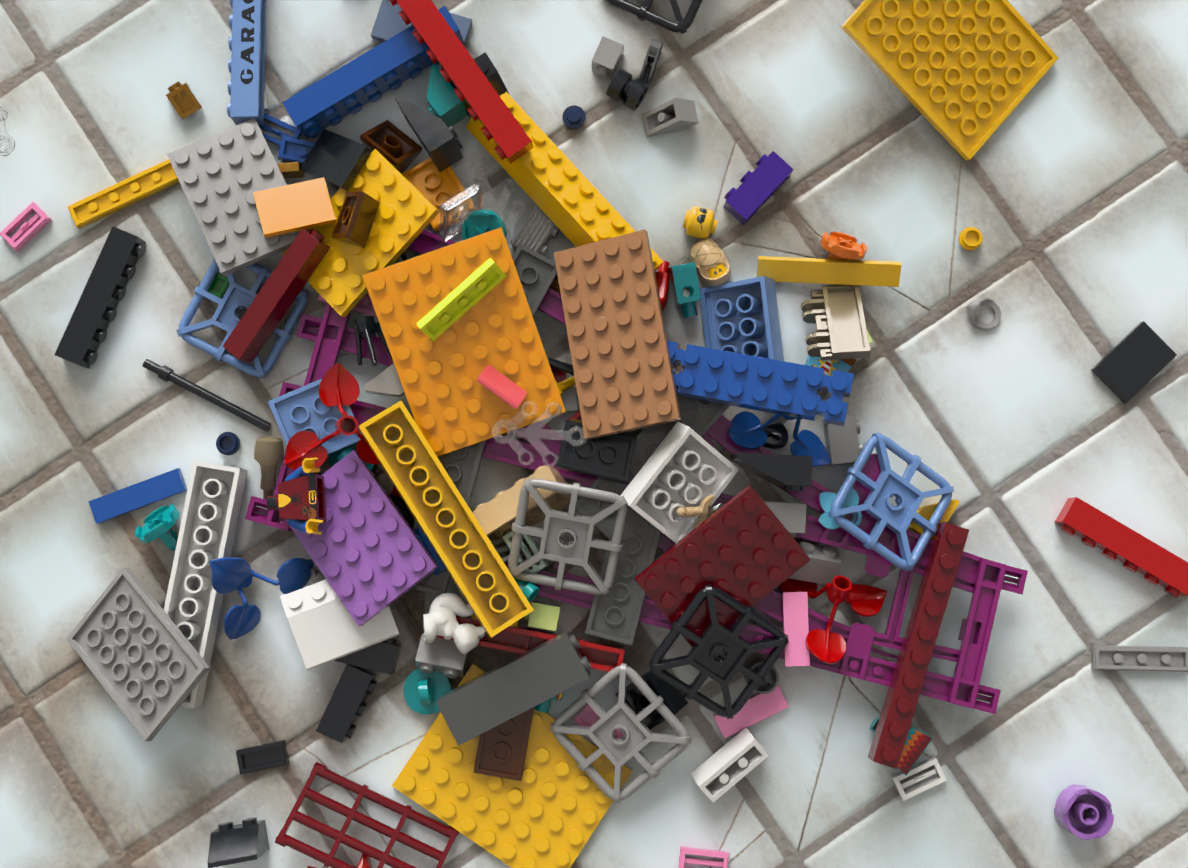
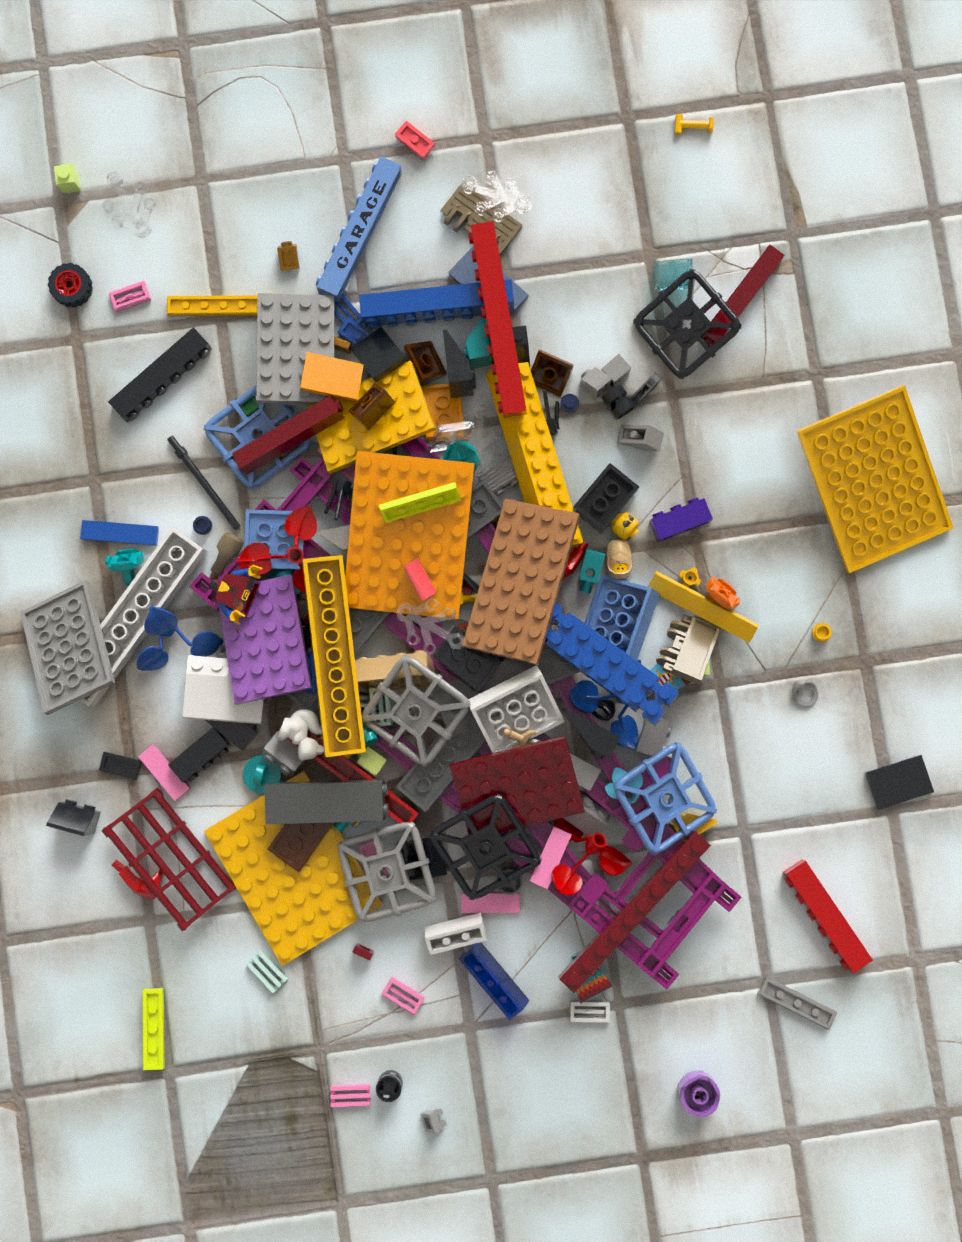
camera: 25 degrees right, 0 degrees up
none -> bright pink tile [138,744,191,801]
none -> dark red tile [352,943,374,961]
none -> clear blue brick [458,942,530,1020]
none -> reddish brown slope [531,349,574,397]
none -> black plant [543,390,560,436]
none -> black brick [573,463,639,534]
none -> light grey slope [580,367,612,400]
none -> yellow plate [679,567,701,588]

